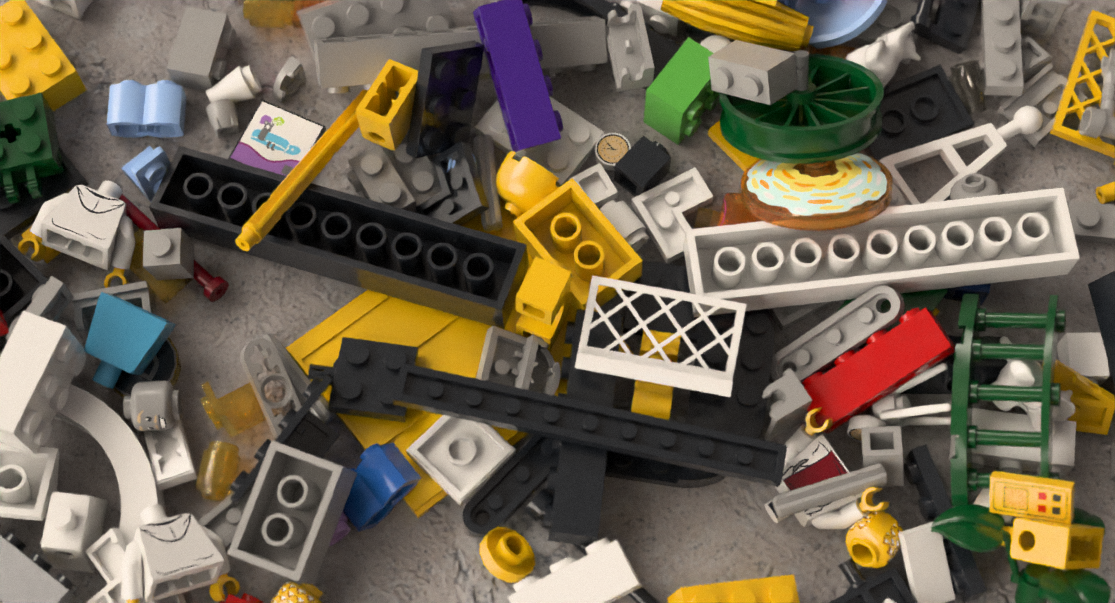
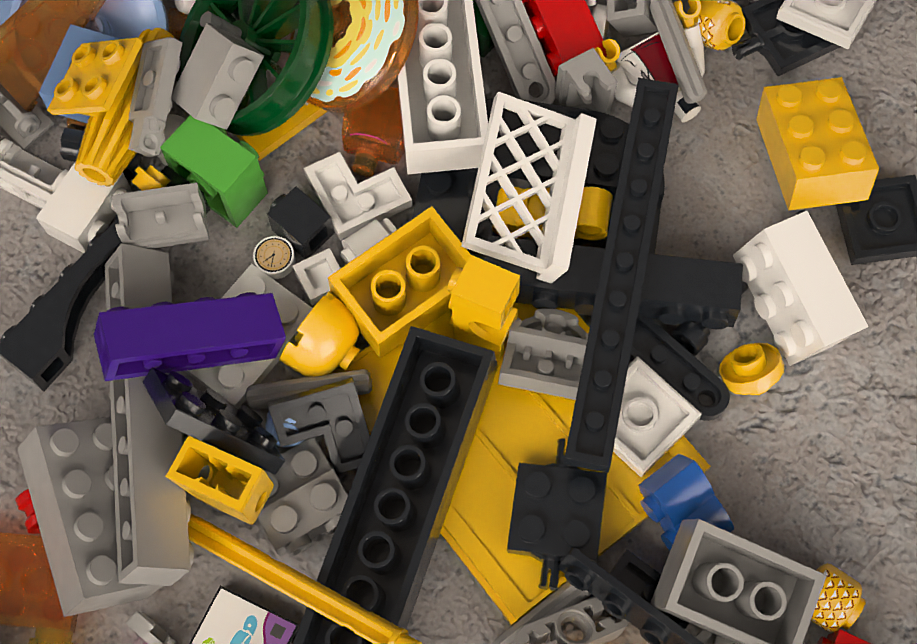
camera: 90 degrees left, 0 degrees up
none -> light grey hinge [128,37,183,157]
none -> yellow plate [131,165,171,191]

